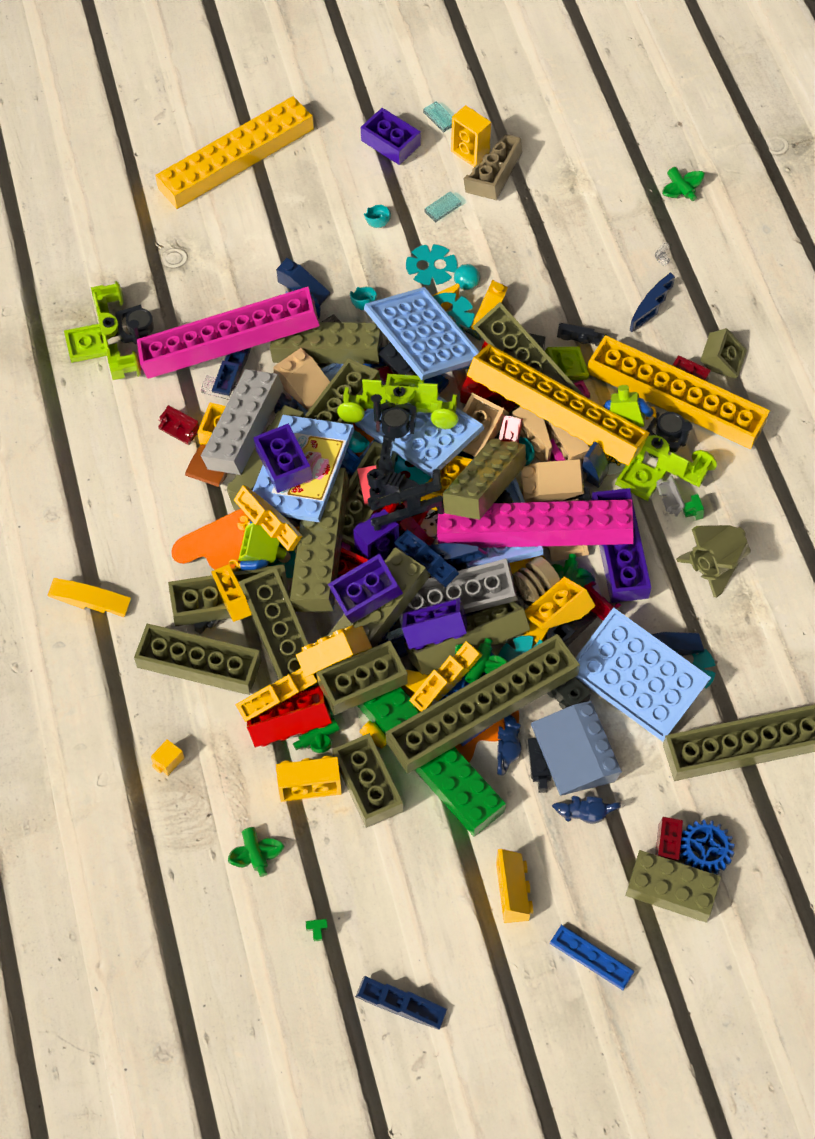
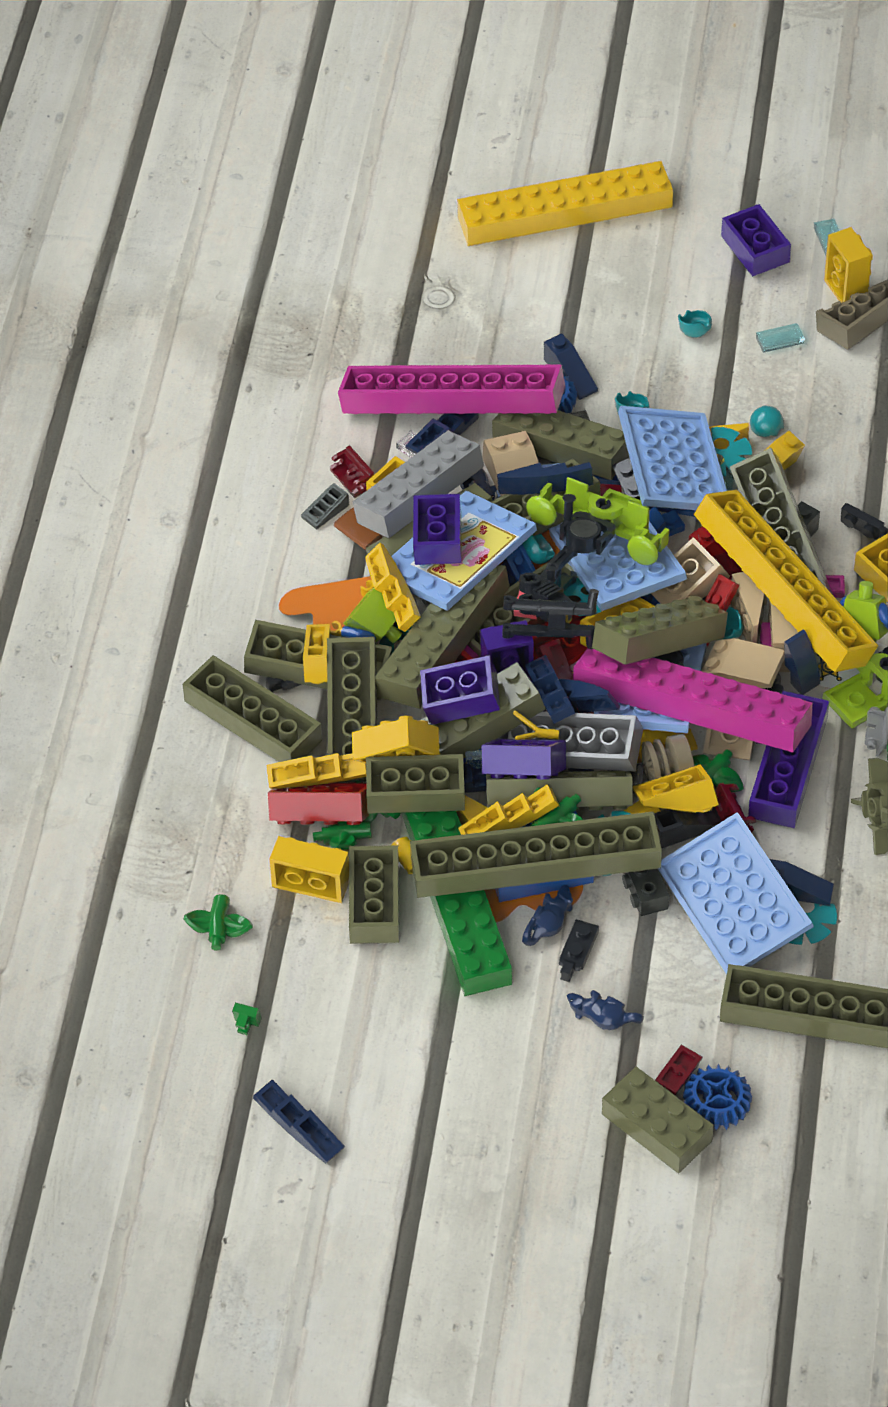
camera: 25 degrees right, 10 degrees down
yellow slope [47,578,131,617] -> none
lime piece [64,281,154,380] -> none
yellow brick [151,739,184,776] -> none
teal piece [406,244,457,285] -> none
yellow slope [496,849,533,923] -> none
sand blue slope [531,701,622,796] -> none
lime plate [545,347,590,380] -> none
blue tile [550,924,634,991] -> none
none -> pearl dark grey slope [301,483,349,530]
none -> dark blue slope [497,462,593,495]
none -> yellow plant [513,711,559,740]

